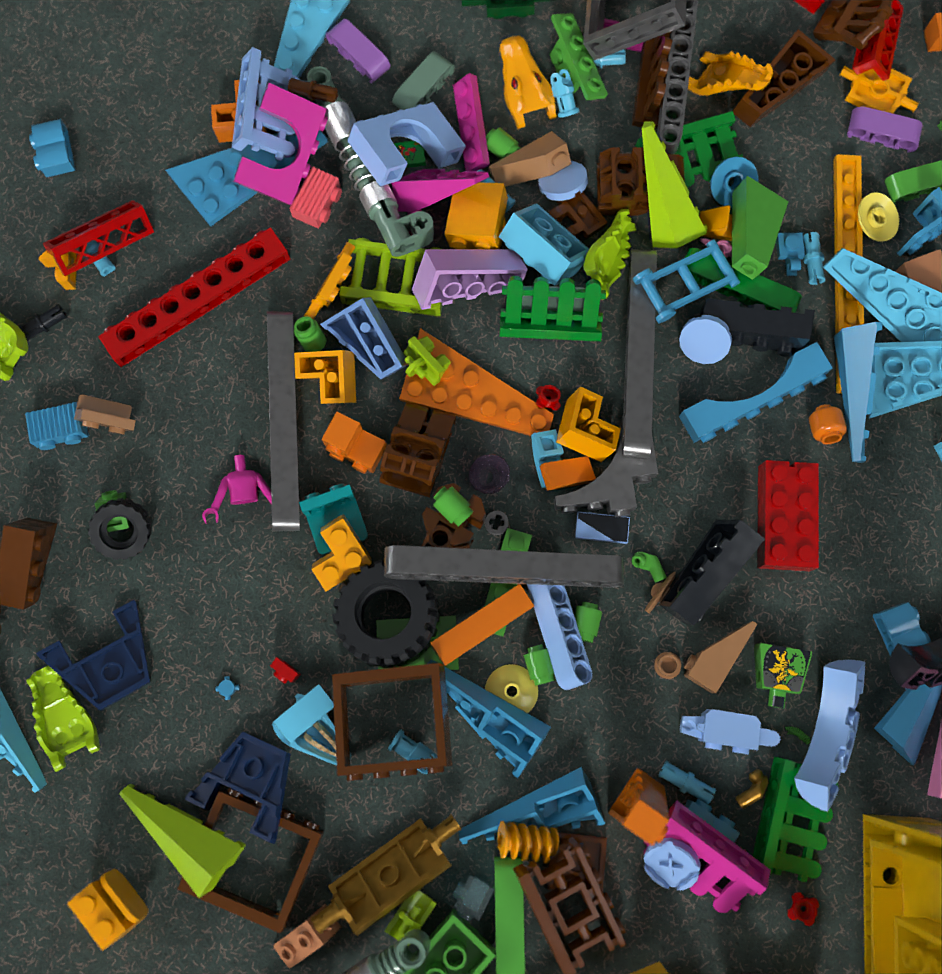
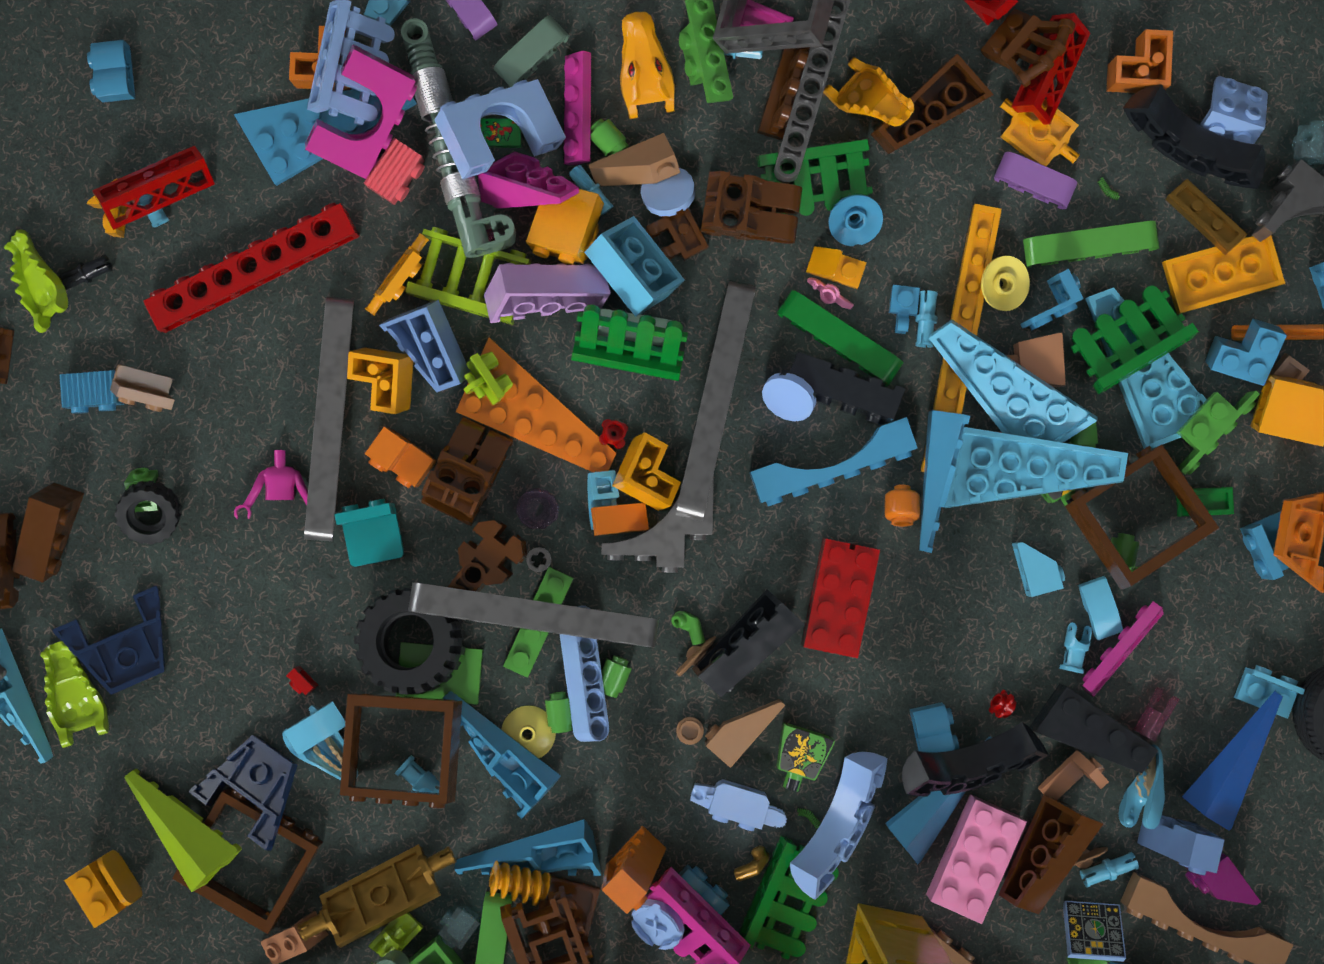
camera: 10 degrees right, 10 degrees up
dark azure piece [215,676,239,700] -> none
reddish brown axle [288,78,338,103] -> none
bright green brick [294,316,327,352] -> none
light orange brick [311,514,372,591] -> none
orange tile [430,584,534,666] -> none
bright green brick [433,486,474,527] -> none
medium azure piece [550,69,580,118] -> none
black tile [575,512,630,544] -> none
lime animal [583,209,637,300] -> none
dark azure piece [633,239,740,324] -> none
lime wedge [642,122,708,248] -> none
medium azure pin [658,761,716,805] -> none
bright green slope [732,176,789,280] -> none

